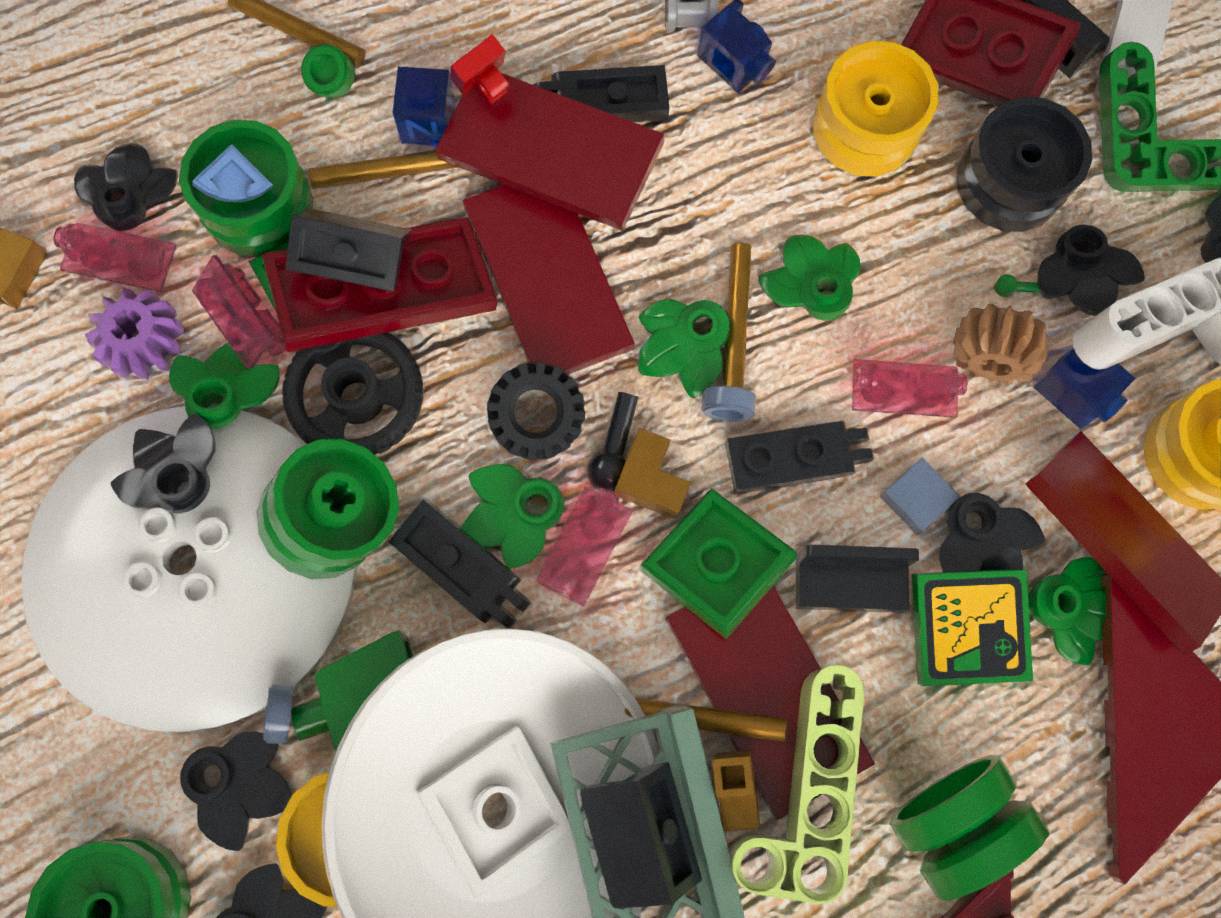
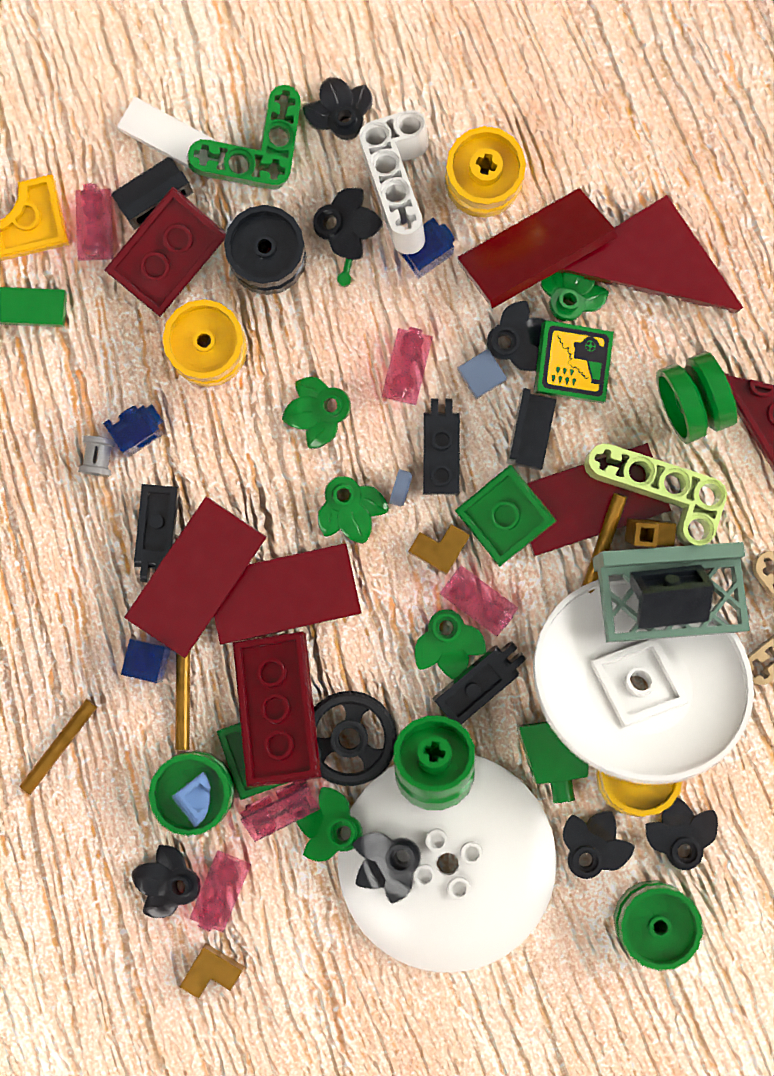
camera: 75 degrees left, 10 degrees up
medium lavender gear [85,287,185,380] -> none
sand blue tile [263,685,293,745] -> none
black panel [285,208,411,291] -> none
green tile [301,44,355,99] -> none
red tile [450,34,509,105] -> none
black tyre [487,362,586,460] -> none
black bar [587,391,639,492] -> none
pearl gold bar [723,243,752,389] -> none
medium nougat gear [953,304,1049,385] -> none

